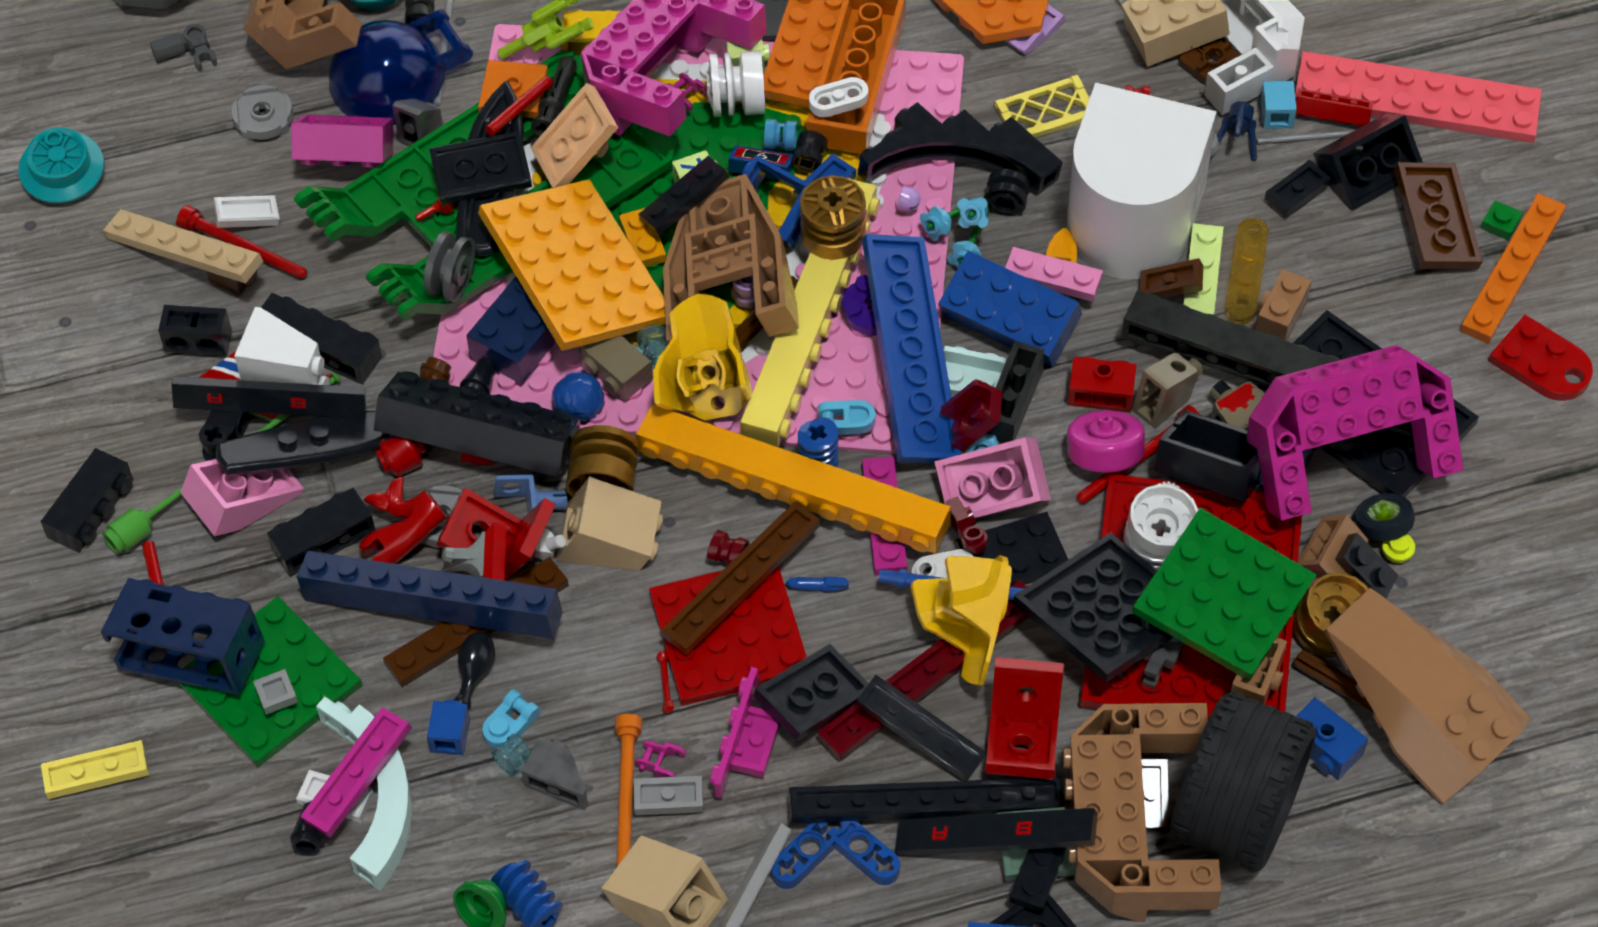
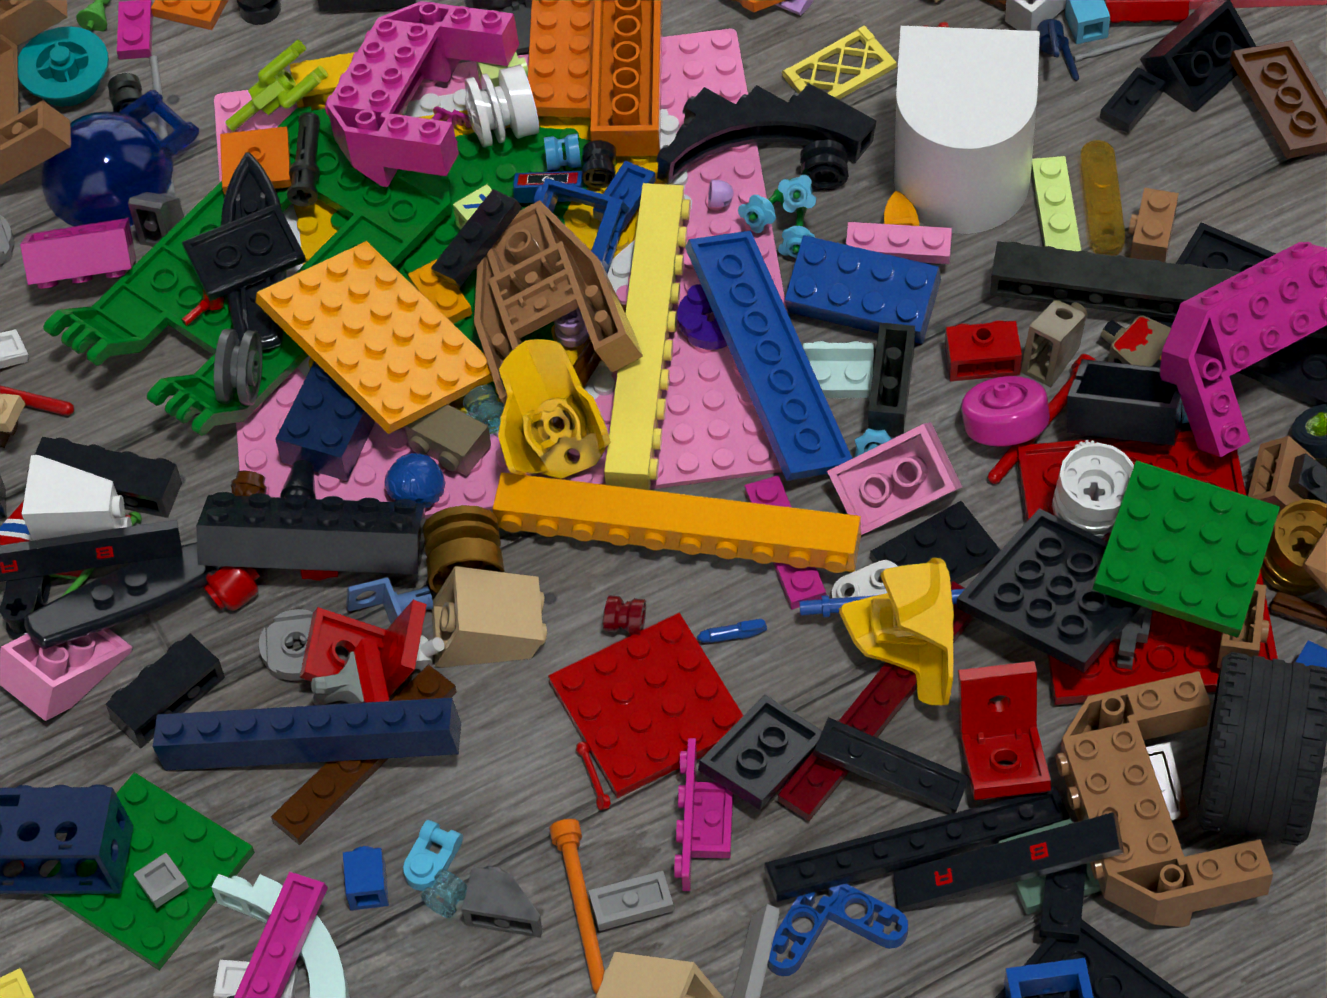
camera: 10 degrees left, 0 degrees up
red piece [358,476,447,564] -> none
black piece [454,631,495,711] -> none
red bar [485,76,553,136] -> none
light nougat plate [530,83,619,188] -> none
dark pink piece [635,741,686,778] -> none
reddish brown plate [661,501,820,655] -> none
blue piece [798,417,838,468] -> none
pearl gold wheel [800,175,866,260] -> none
white plate [809,77,868,117] -> none
medium azure plate [817,400,876,435] -> none
dark red bracket [940,379,1003,451] -> none
dark red plate [946,496,988,554] -> none
reddish brown plate [1140,258,1204,299] -> none

